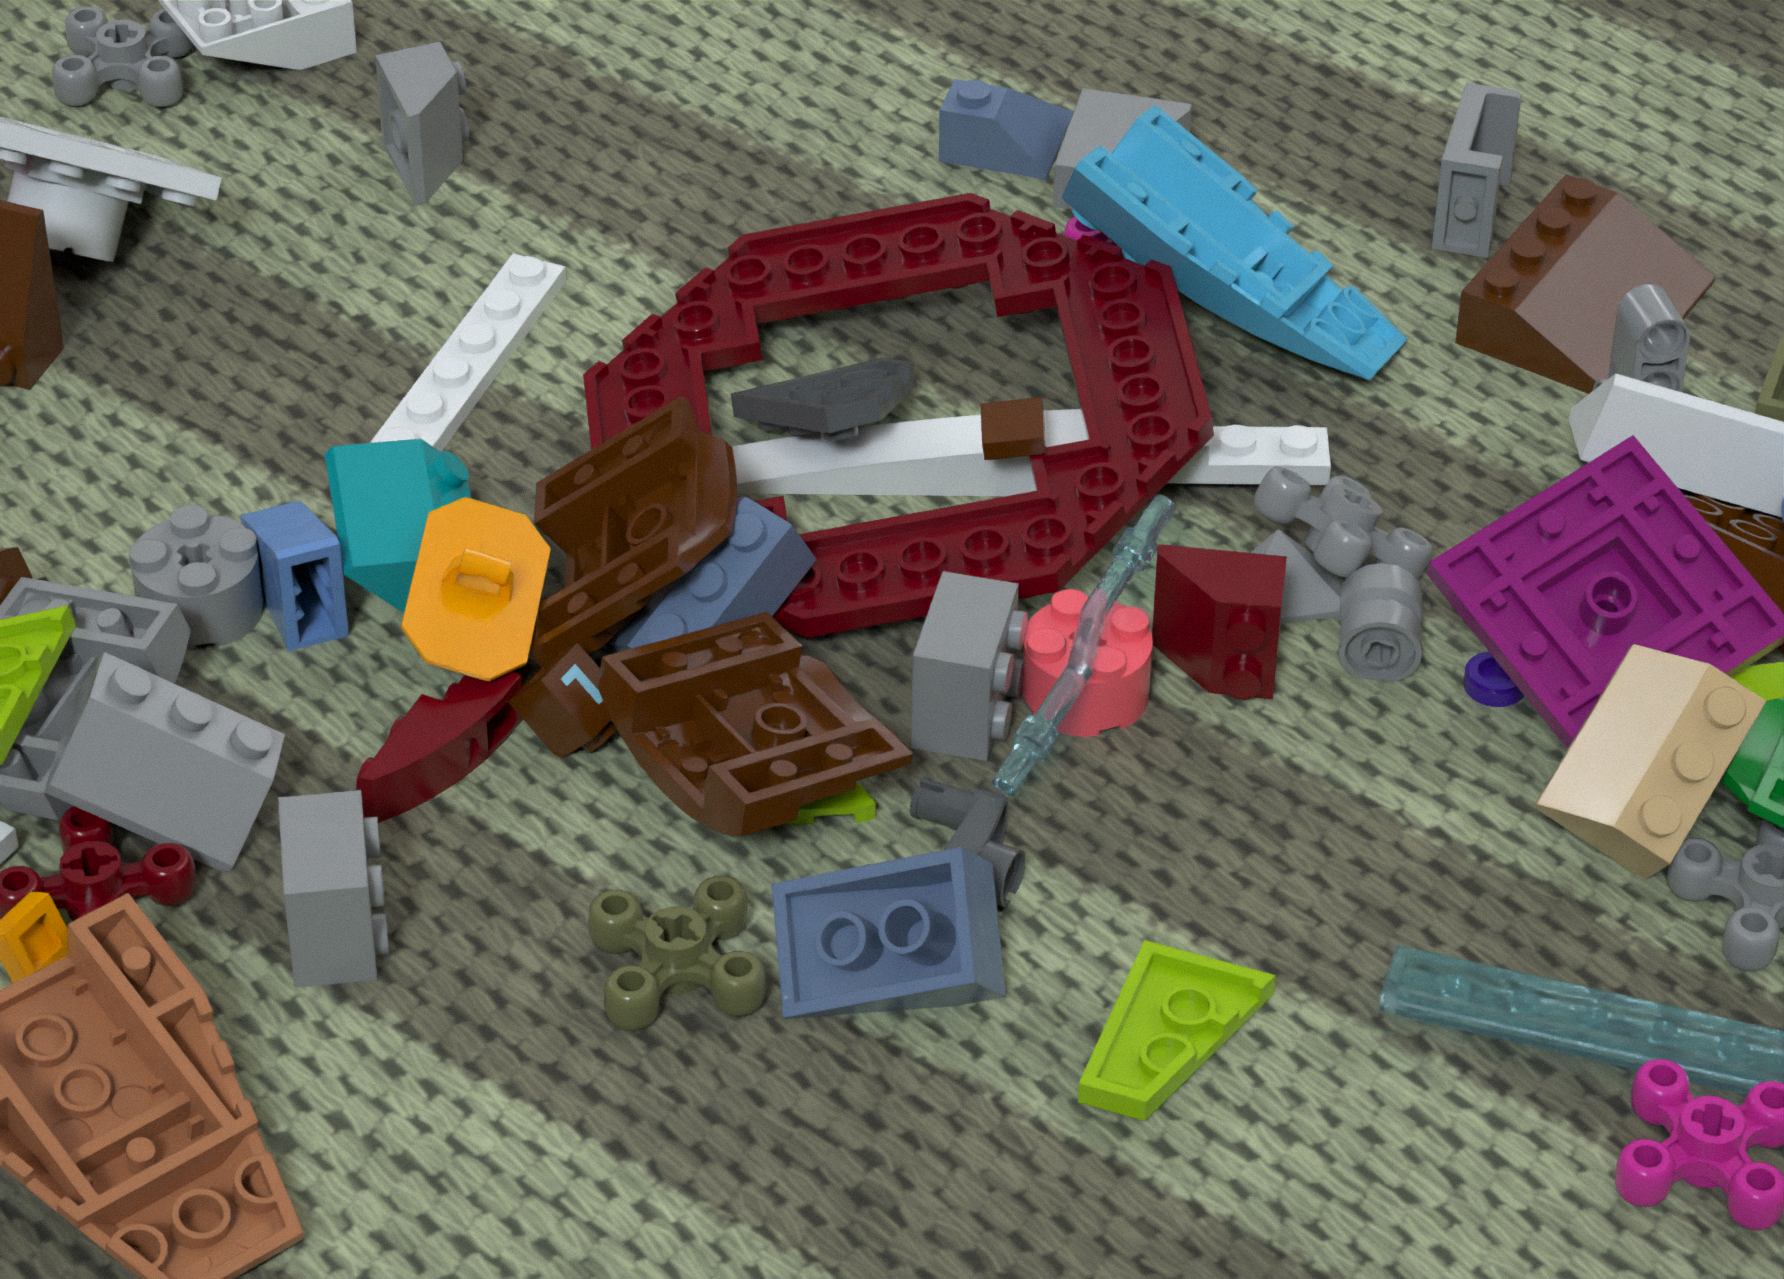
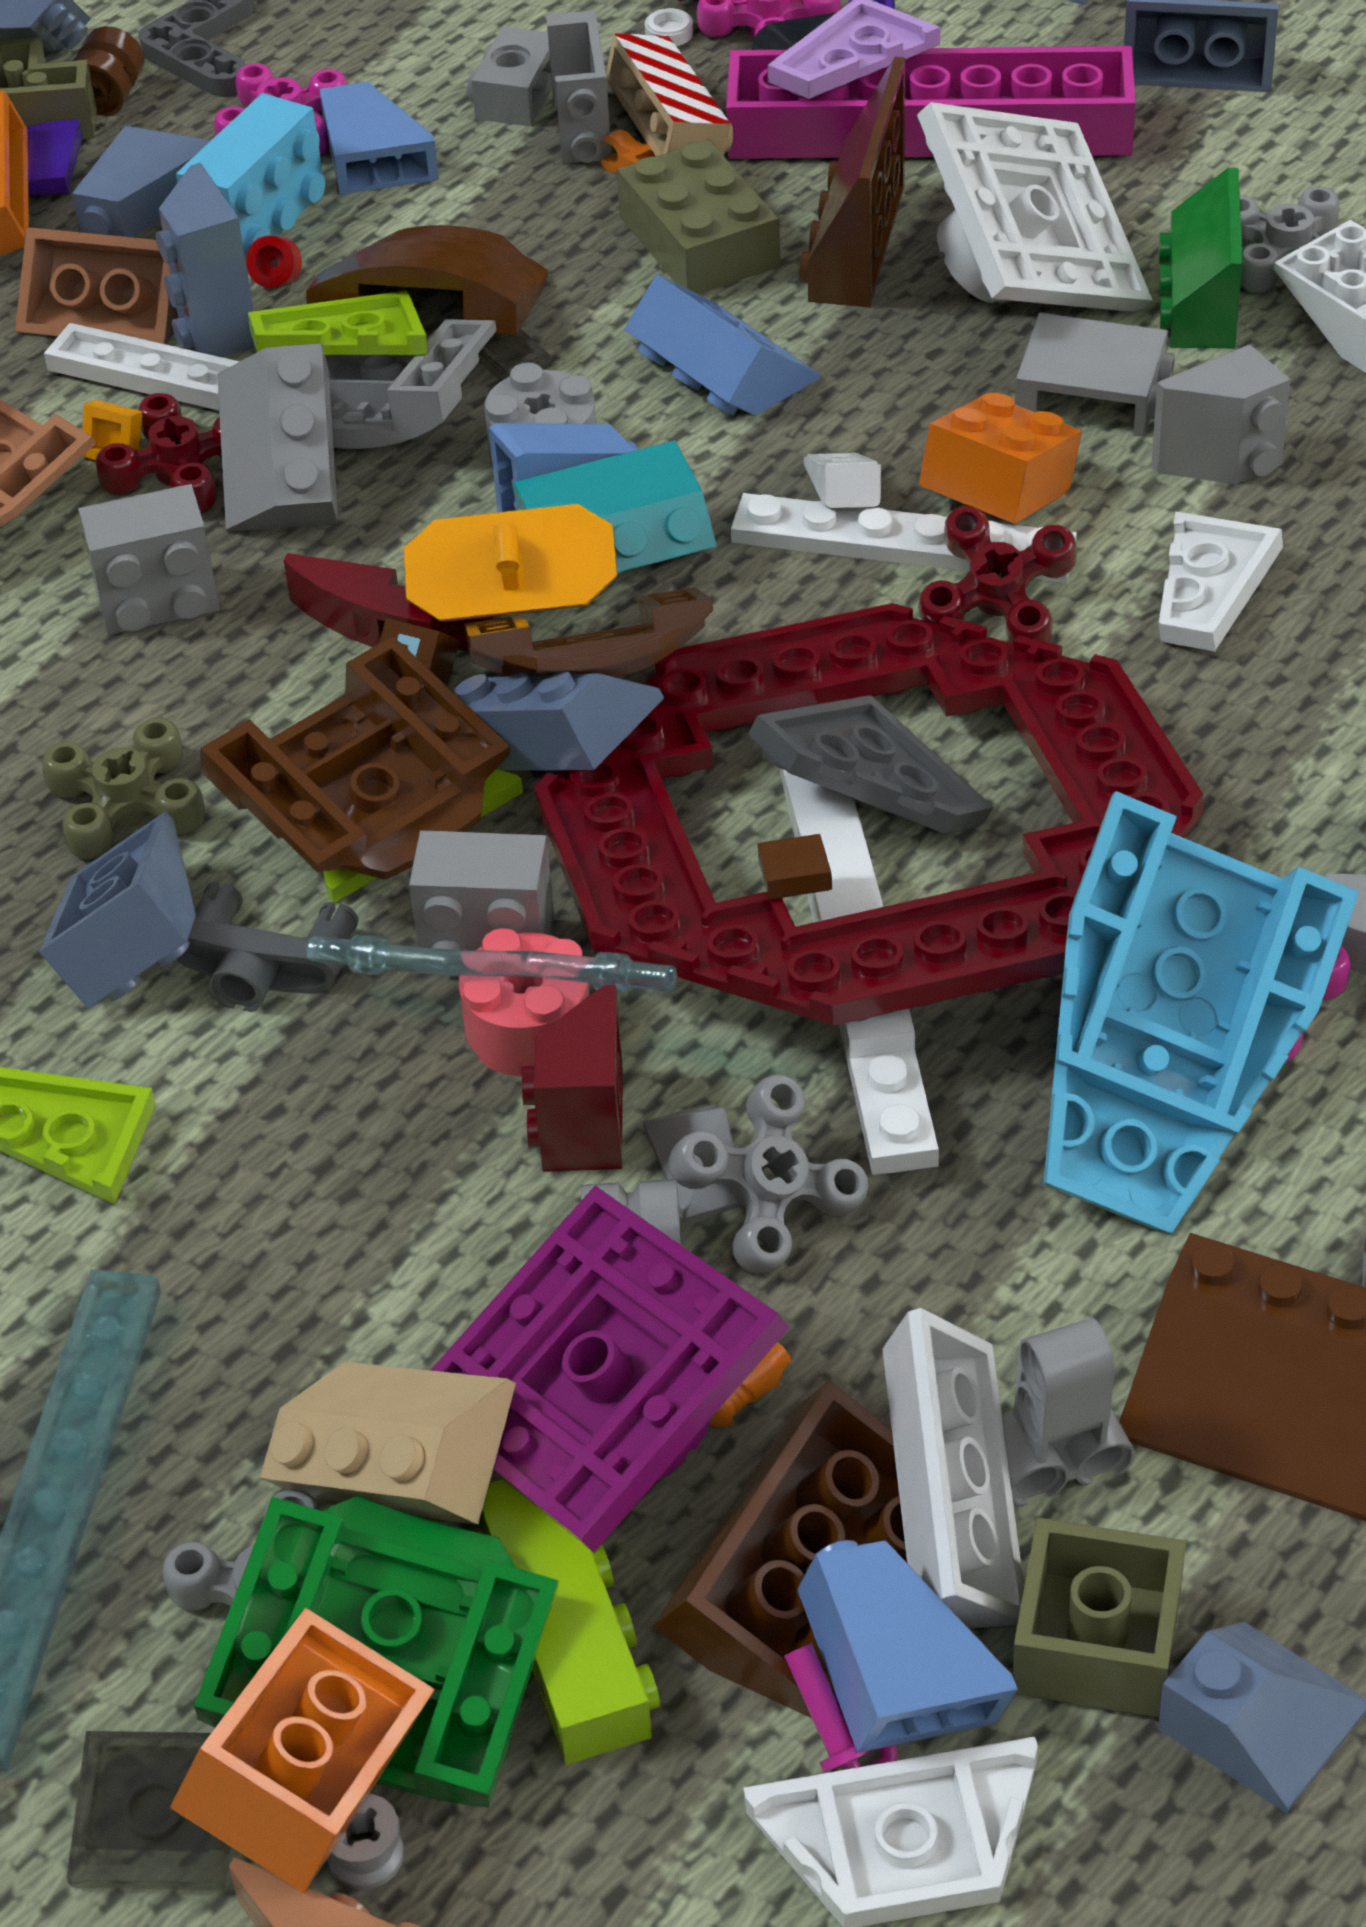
camera: 85 degrees right, 5 degrees up
none -> medium blue slope [624,273,821,416]
none -> white slope [804,453,881,508]
none -> orange brick [918,393,1082,524]
none -> dark red gear [918,506,1077,643]
none -> light grey panel [1015,313,1175,437]
none -> green slope [1159,168,1242,349]
none -> white wing [1159,511,1283,652]

